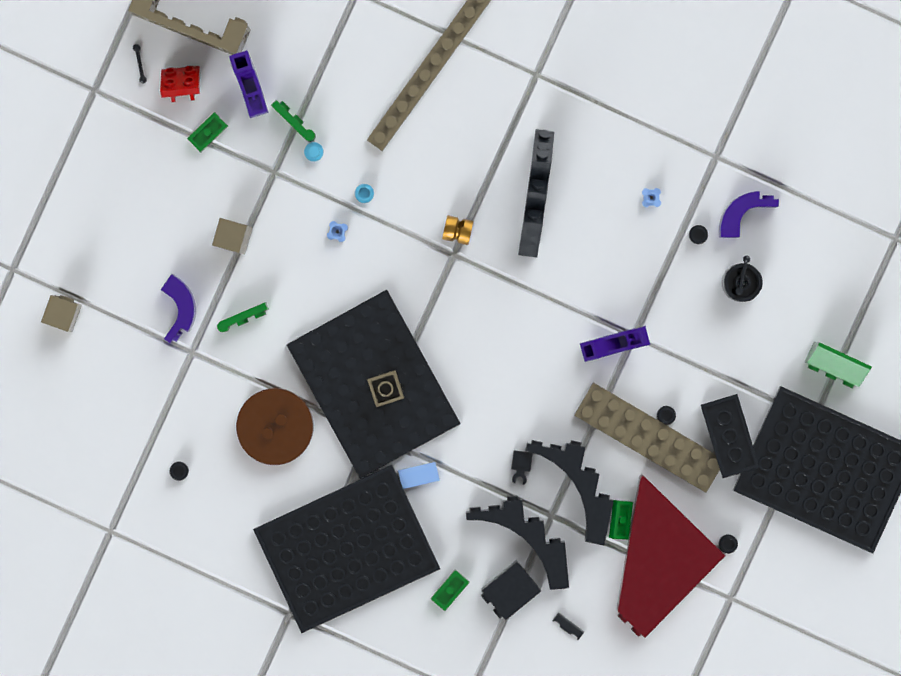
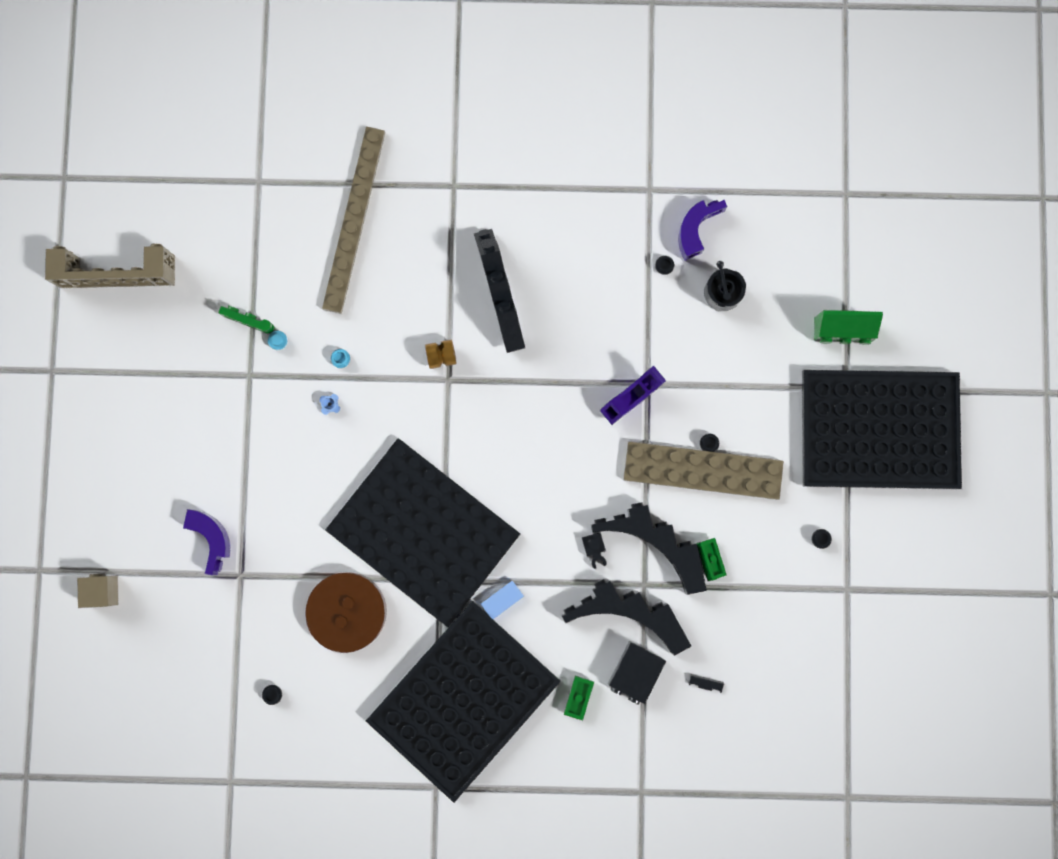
camera: 20 degrees left, 5 degrees down
black hinge [133,44,147,84] -> none
red plate [160,66,200,102] -> none
green plate [187,112,228,153] -> none
dark tan head [212,218,253,255] -> none
green plate [217,302,269,332] -> none
dark purple arch [229,50,269,118] -> none
dark tan head [367,370,404,407] -> none
dark red slope [616,474,725,638] -> none
light blue plate [642,188,661,207] -> none
black plate [701,394,760,479] -> none

